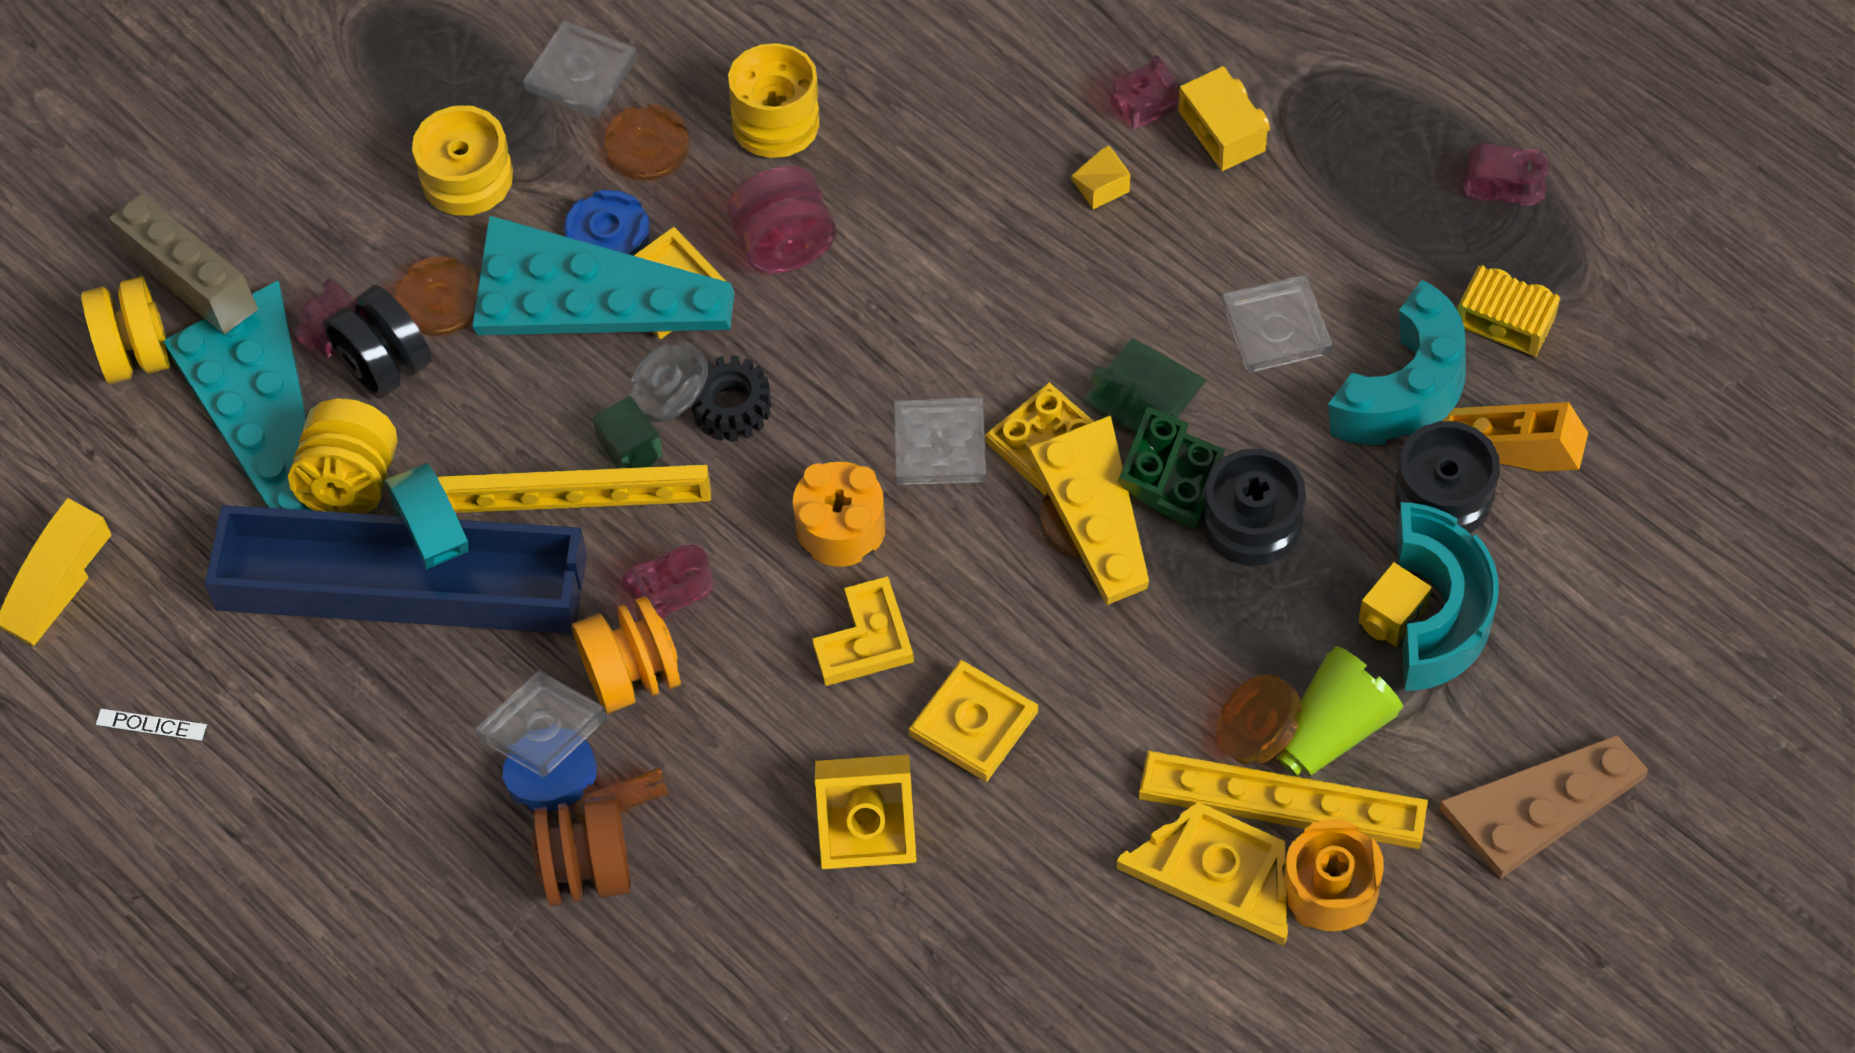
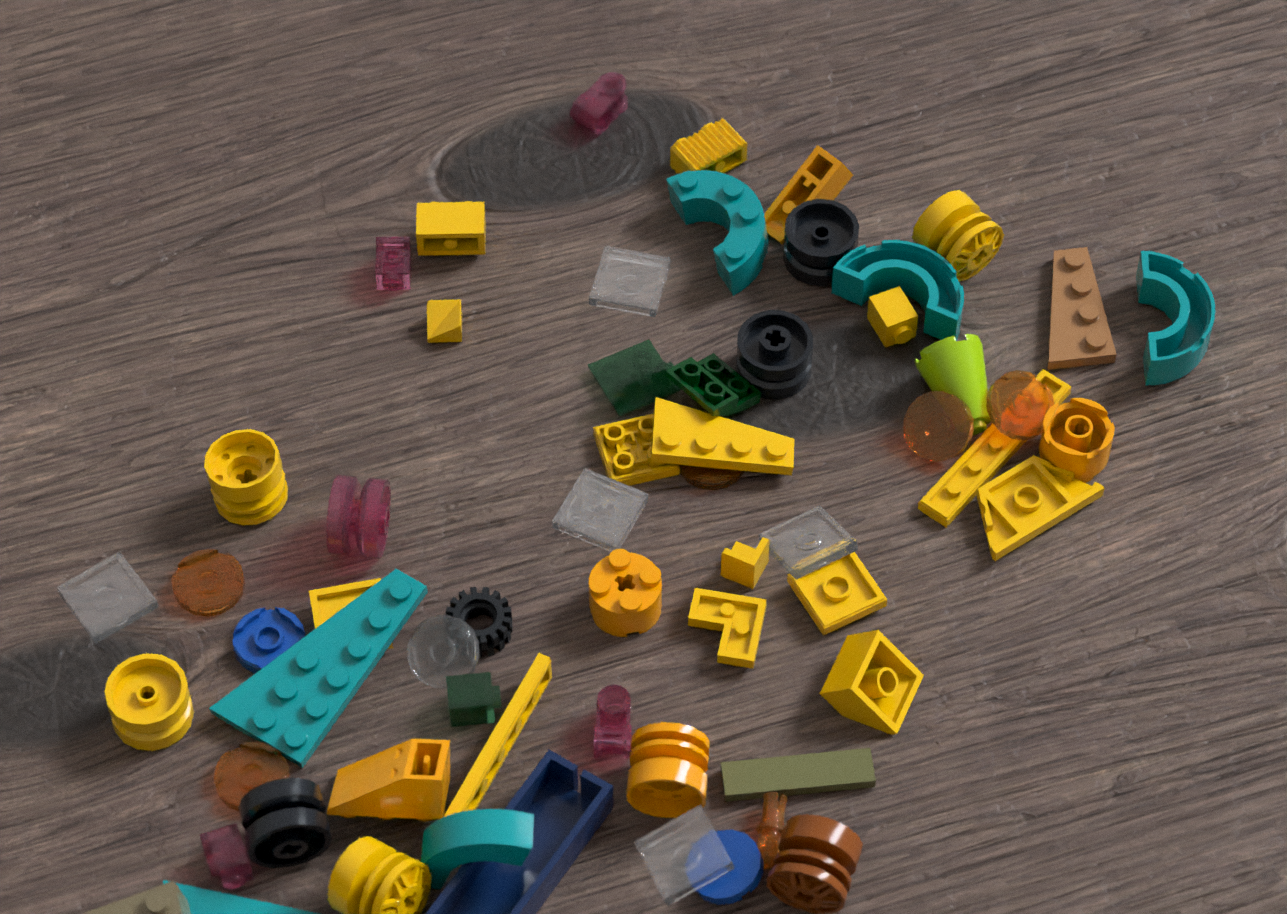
camera: 65 degrees left, 5 degrees down
none -> light orange slope [327,739,451,821]
none -> olive tile [720,748,876,802]
none -> yellow panel [721,537,770,589]
none -> clear tile [758,506,858,580]
none -> yellow wheel [912,190,1004,281]
none -> clear orange tile [986,370,1055,441]
none -> teal brick [1136,251,1215,386]

